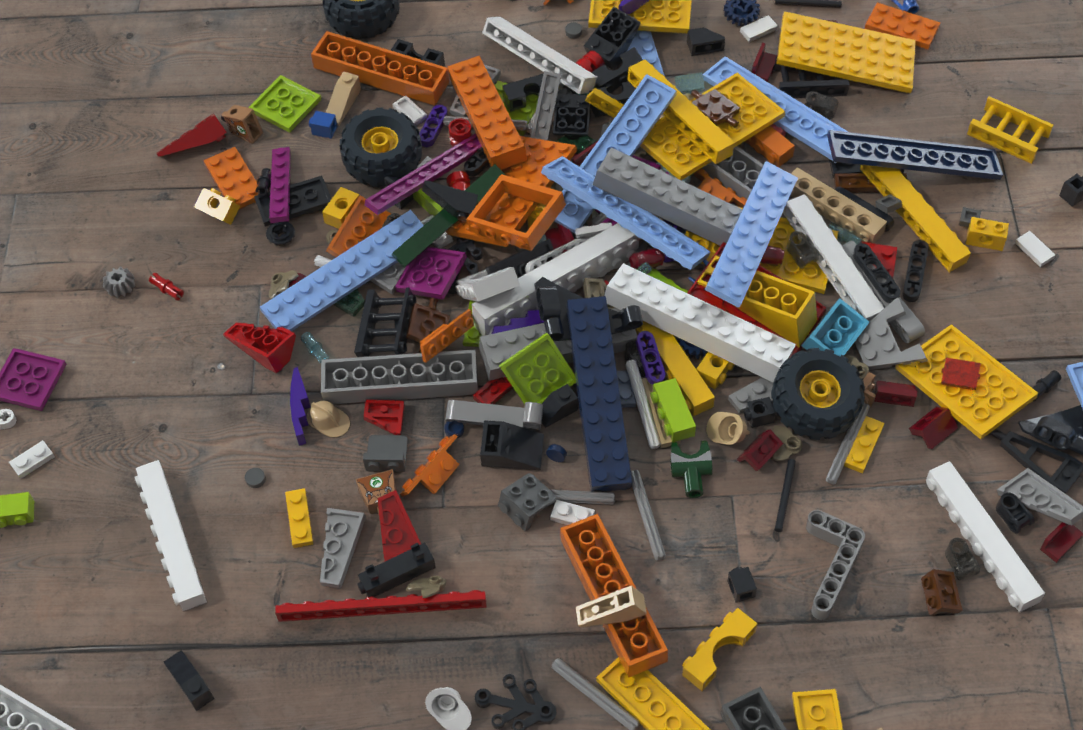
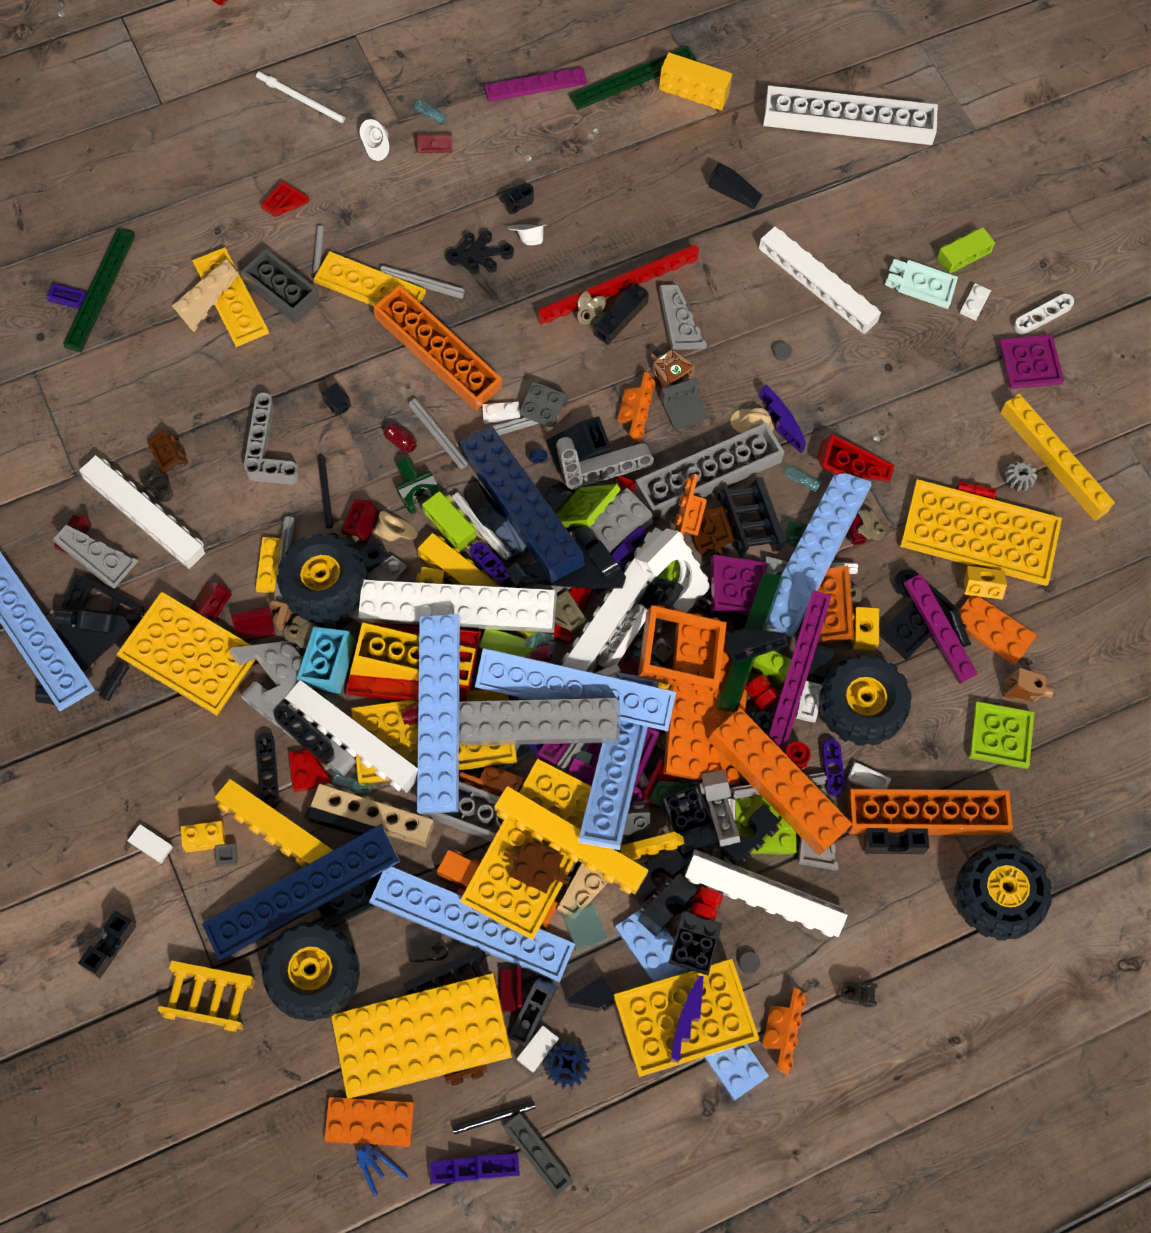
camera: 150 degrees right, 10 degrees up
red wedge [156,113,227,157] -> none
yellow plate [285,488,314,548] -> none
blue brick [309,111,337,139] -> none
tan slope [326,71,361,126] -> none
red wing [364,400,405,435] -> none
red wing [377,490,421,562] -> none
tan slope [576,585,647,627] -> none
yellow arch [682,608,758,691] -> none
clear smoke piece [786,231,819,268] -> none
dark grey plate [876,194,902,214] -> none
clear red piece [941,357,981,390] -> none
black piece [996,492,1035,534] -> none
none -> black wheel [262,921,360,1021]
none -> dark red head [384,423,417,454]
none -> black slope [464,481,507,532]
none -> black slope [508,977,558,1047]
none -> light grey brick [699,769,731,802]
none -> light aqua tile [885,259,958,309]
none -> yellow plate [900,479,1062,586]
none -> yellow brick [1001,393,1115,521]

